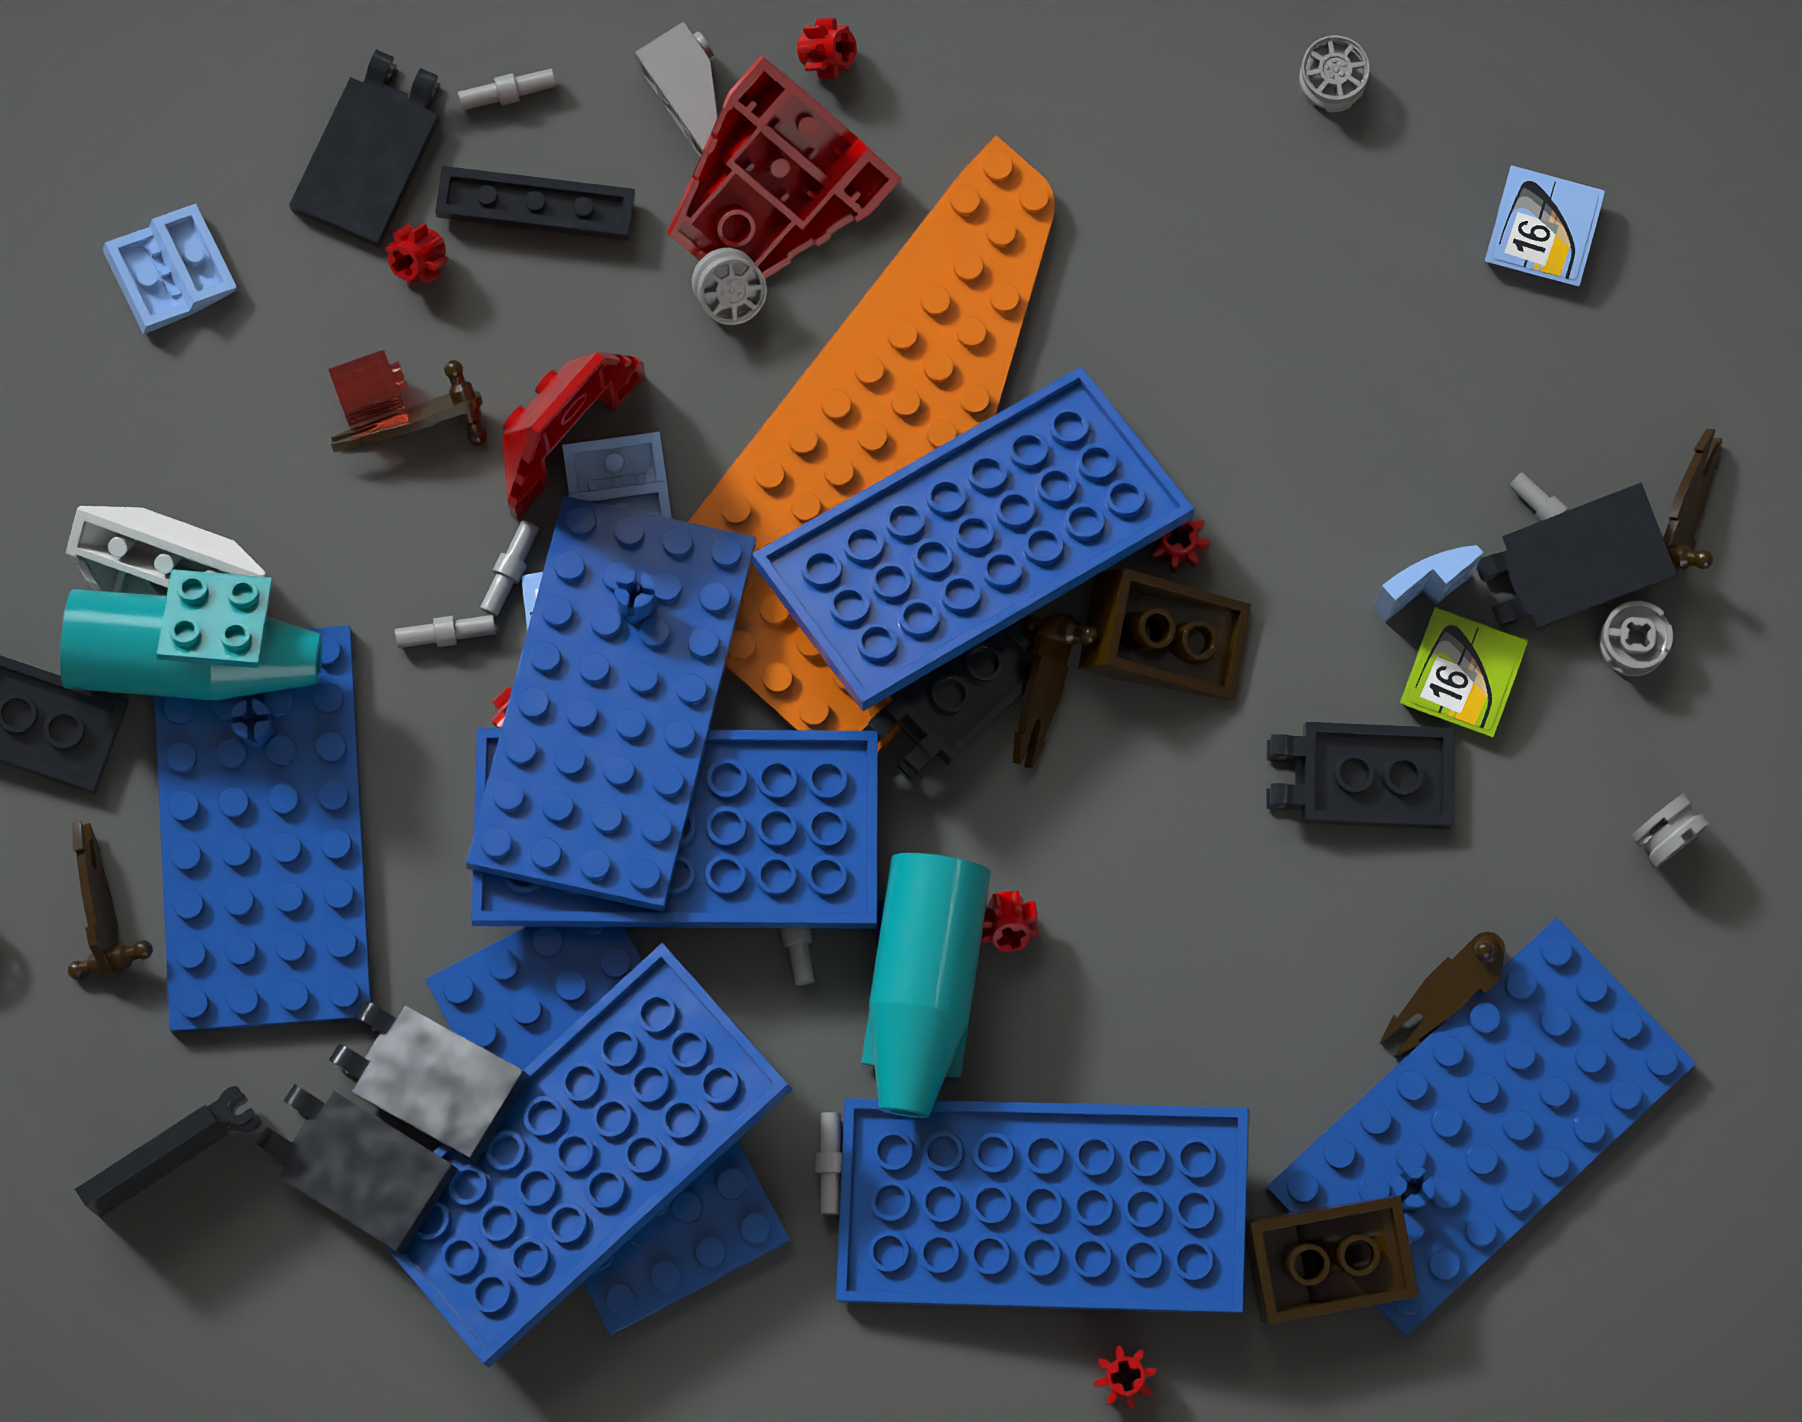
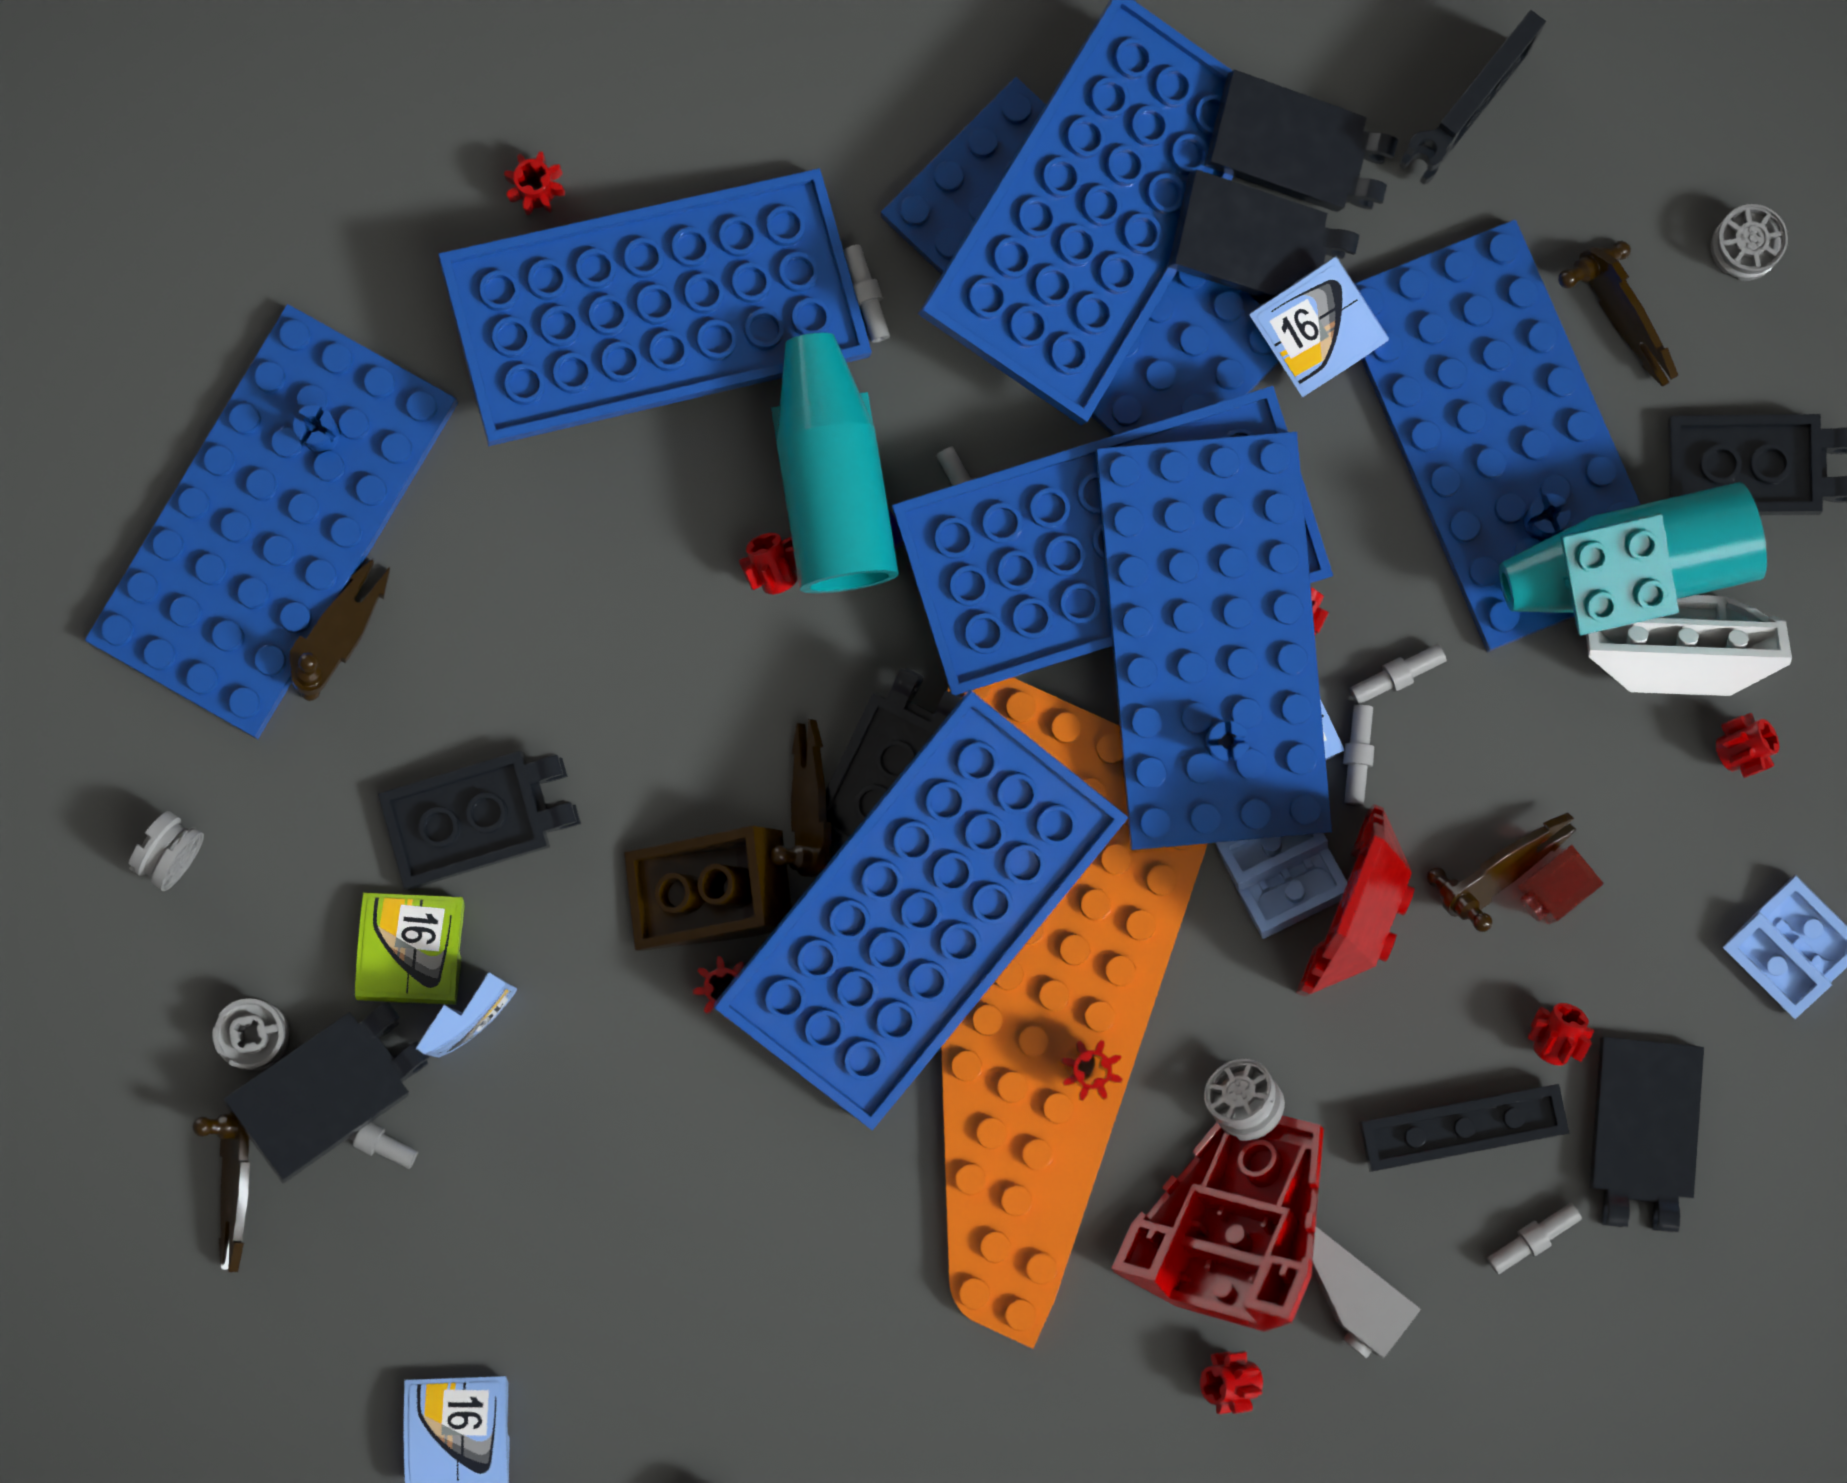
camera: 165 degrees right, 5 degrees up
dark brown slope [1246,1195,1419,1325] -> none
none -> red gear [1061,1040,1122,1101]
none -> slope [1249,256,1389,397]
none -> red gear [1716,713,1780,778]

